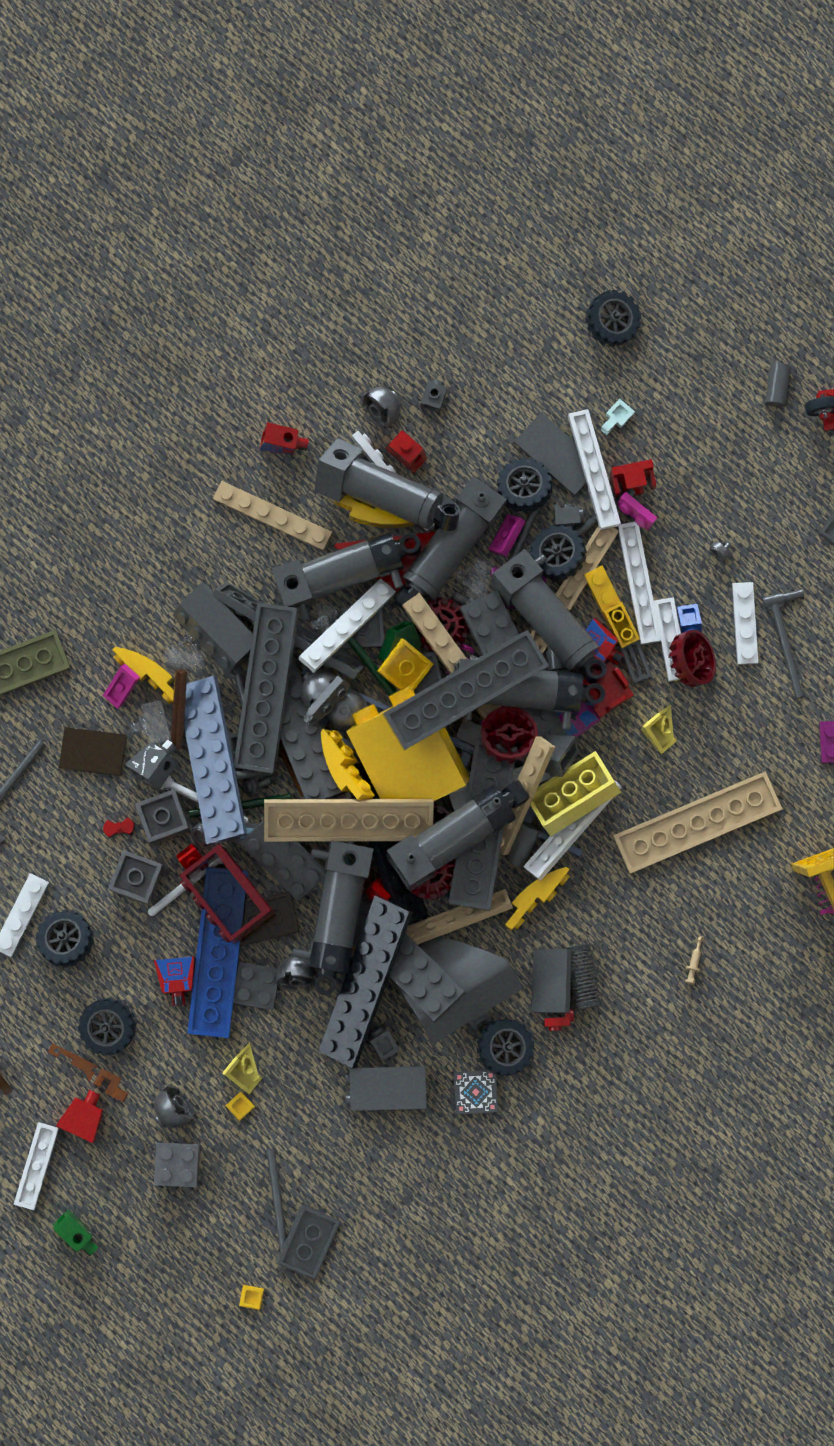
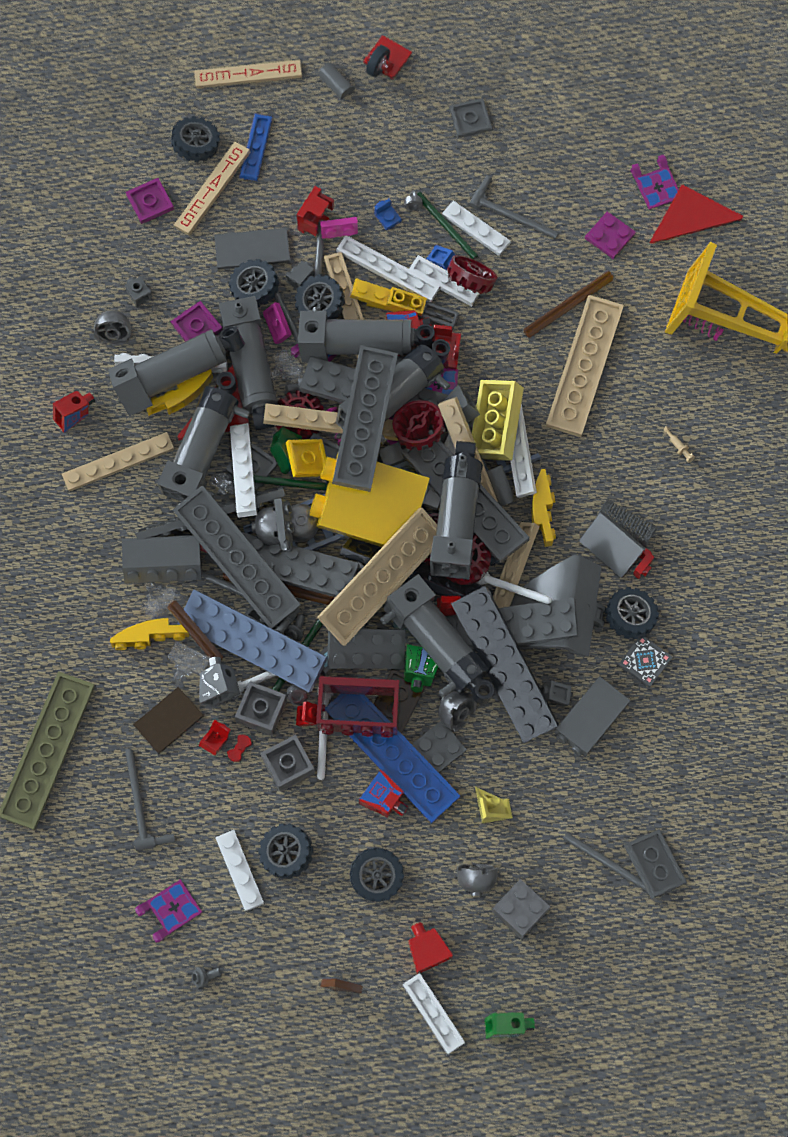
camera: 50 degrees left, 10 degrees down
dark orange piece [48,1043,128,1102] -> none
dark pink plate [103,664,140,709] -> none
yellow tile [225,1091,255,1121] -> none
yellow tile [239,1285,264,1310] -> none
yellow slope [321,729,375,800] -> none
red torso [385,430,427,474] -> none
white plate [568,409,621,530] -> none
light aqua plate [600,399,635,436] -> none
light yellow slope [641,705,677,754] -> none
none -> magenta plate [125,178,174,224]
none -> magenta plate [171,301,223,341]
none -> tan tile [174,142,251,236]
none -> tan tile [194,60,302,89]
none -> red bracket [199,720,231,756]
none -> blue tile [240,114,272,181]
none -> blue bracket [374,198,402,231]
none -> green torso [404,644,439,693]
none -> dark green piece [417,192,478,259]
none -> white piece [476,572,552,604]
none -> reddish brown axle [523,271,614,338]

